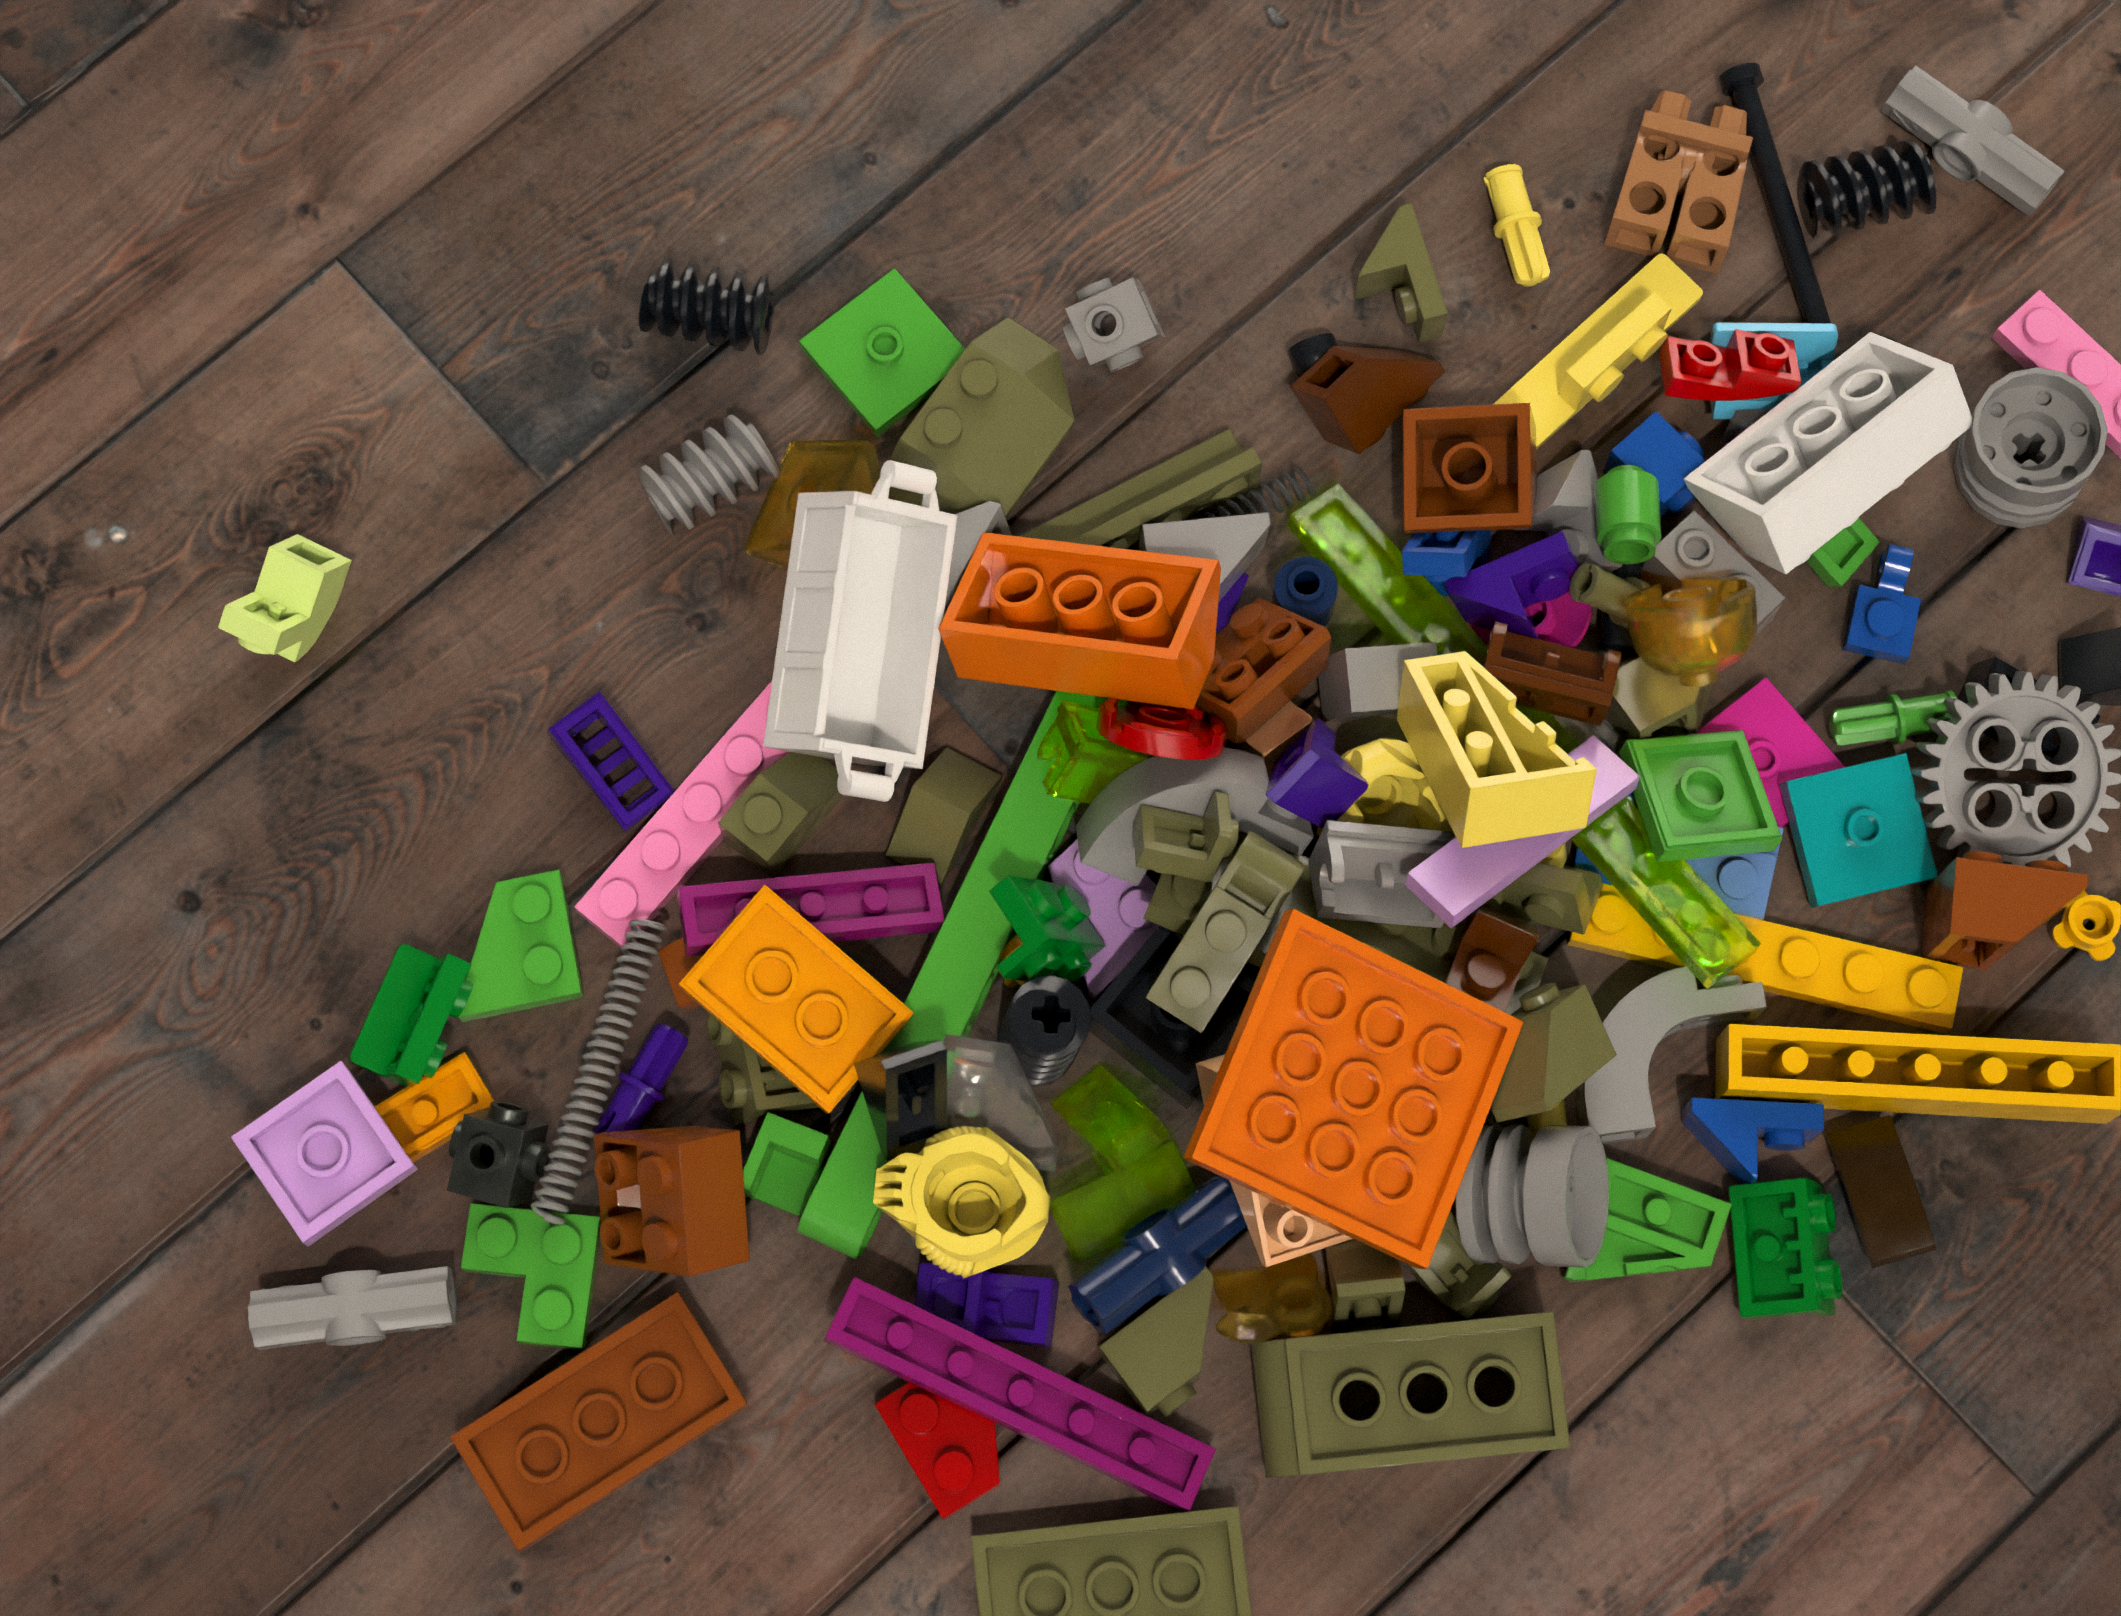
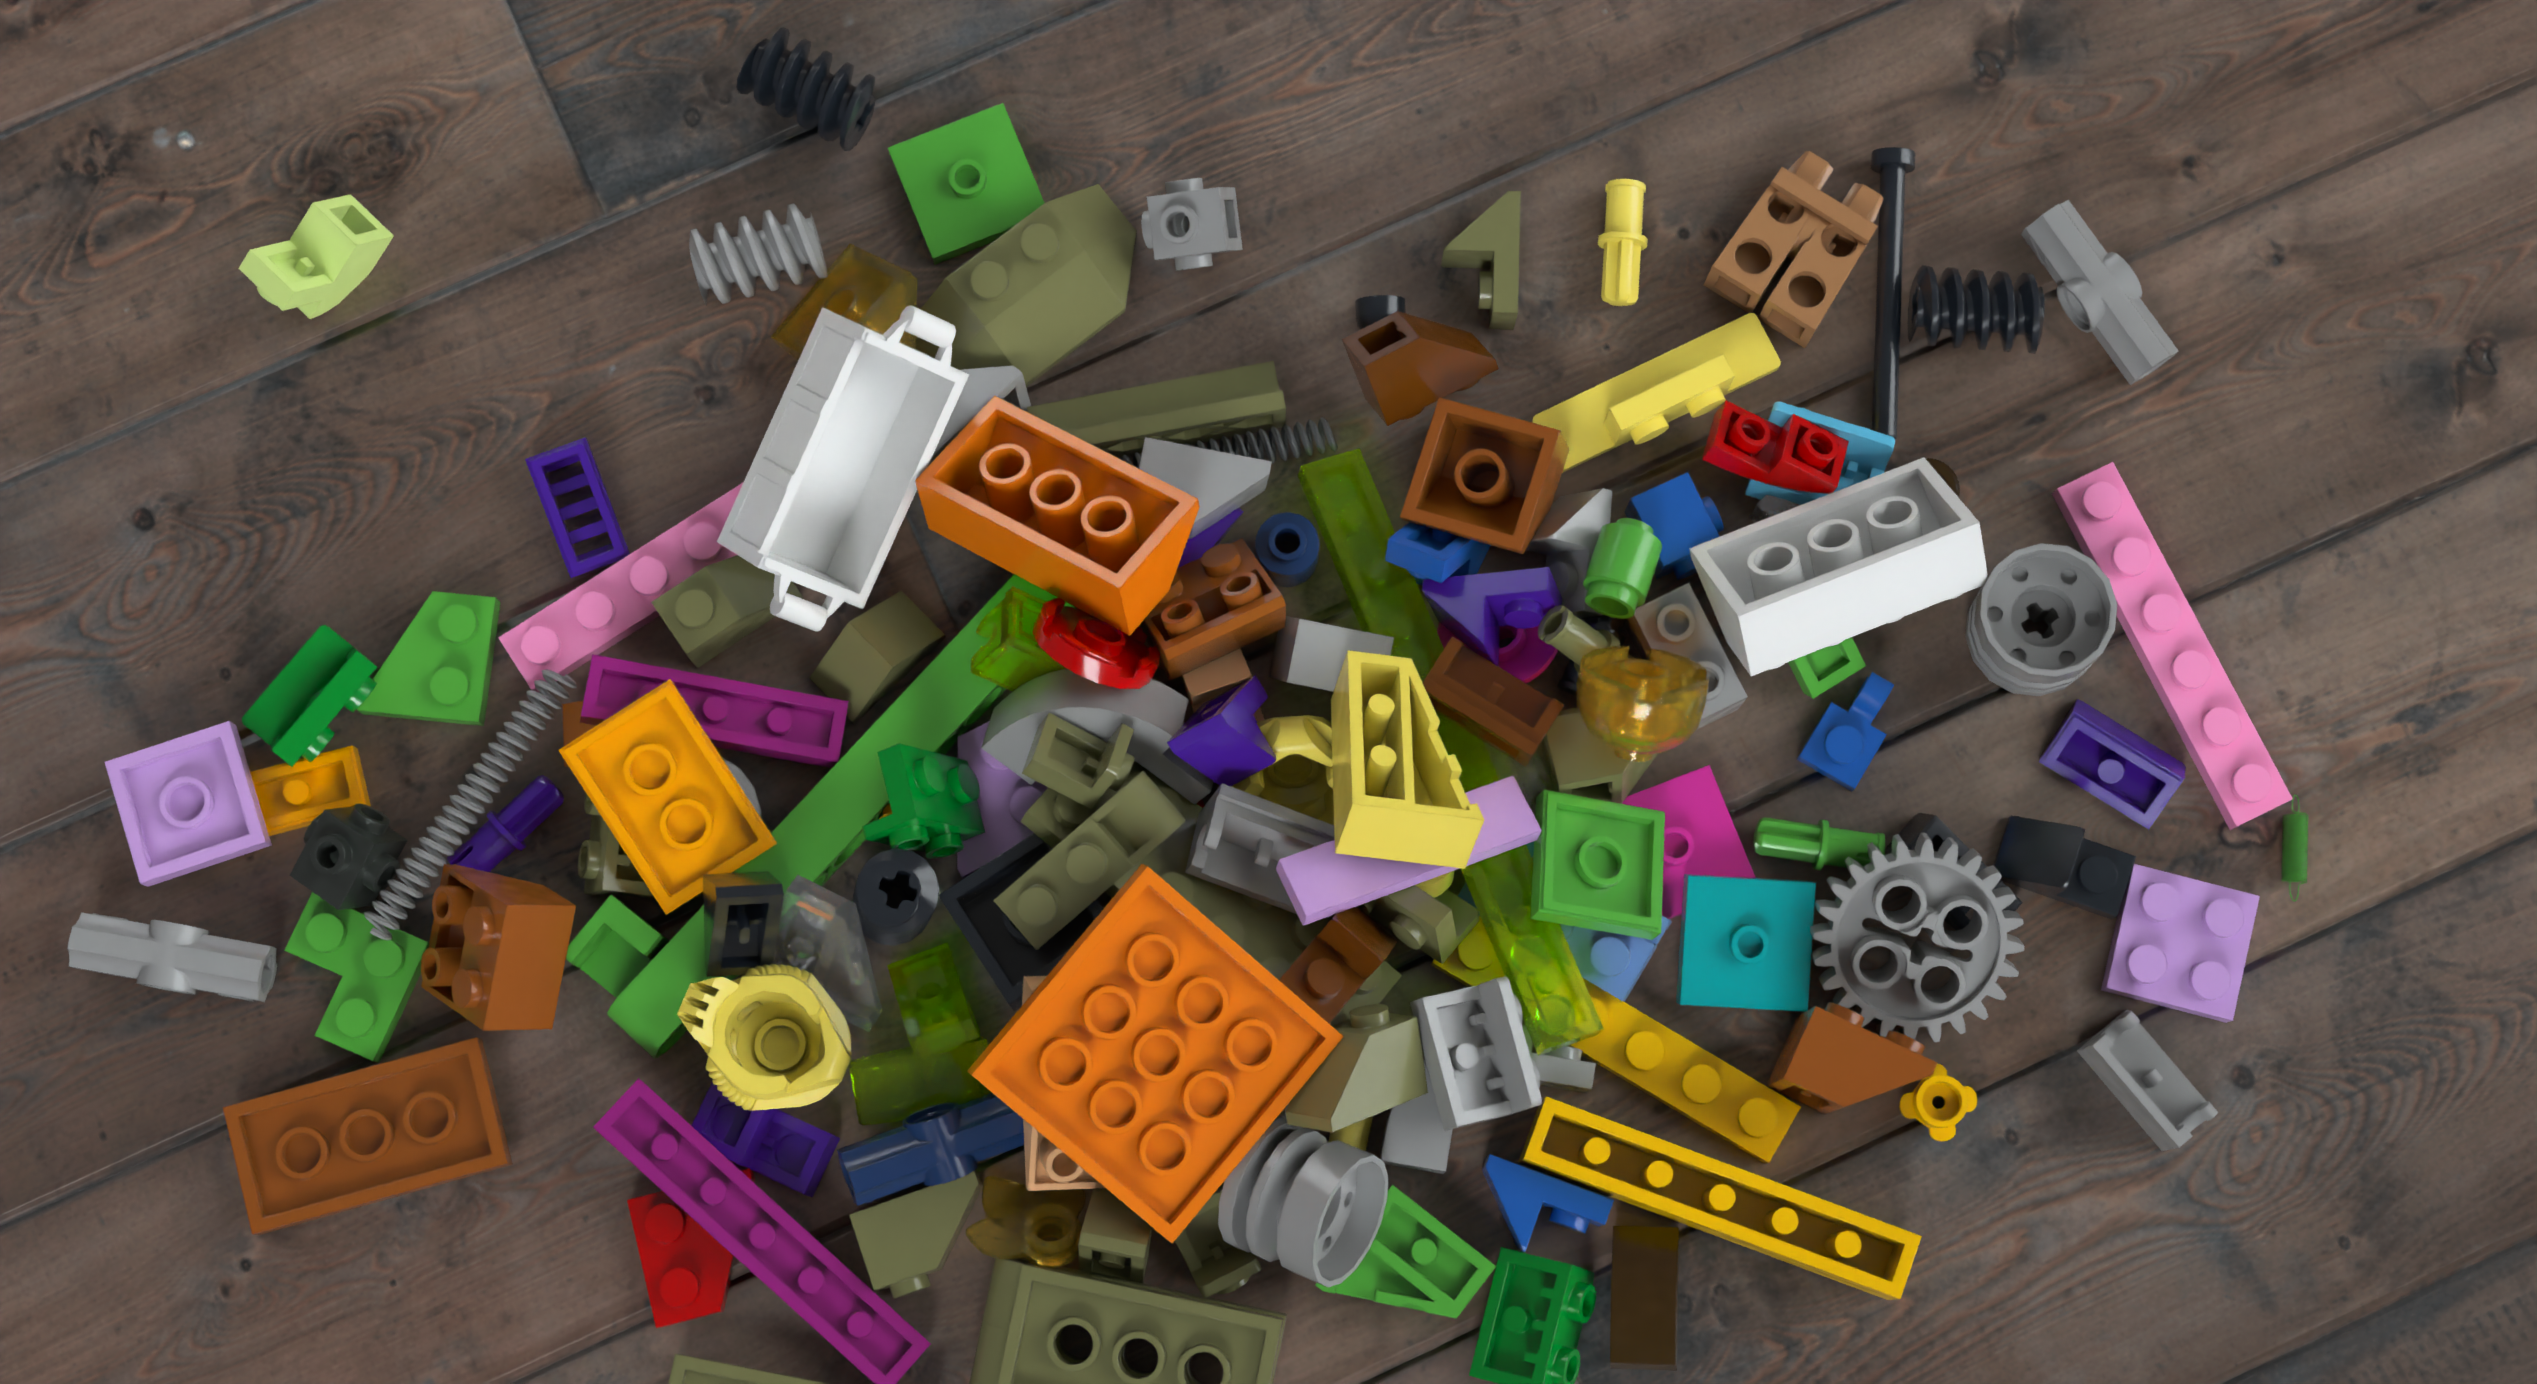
camera: 15 degrees right, 5 degrees up
none -> light grey bracket [1410,976,1542,1131]

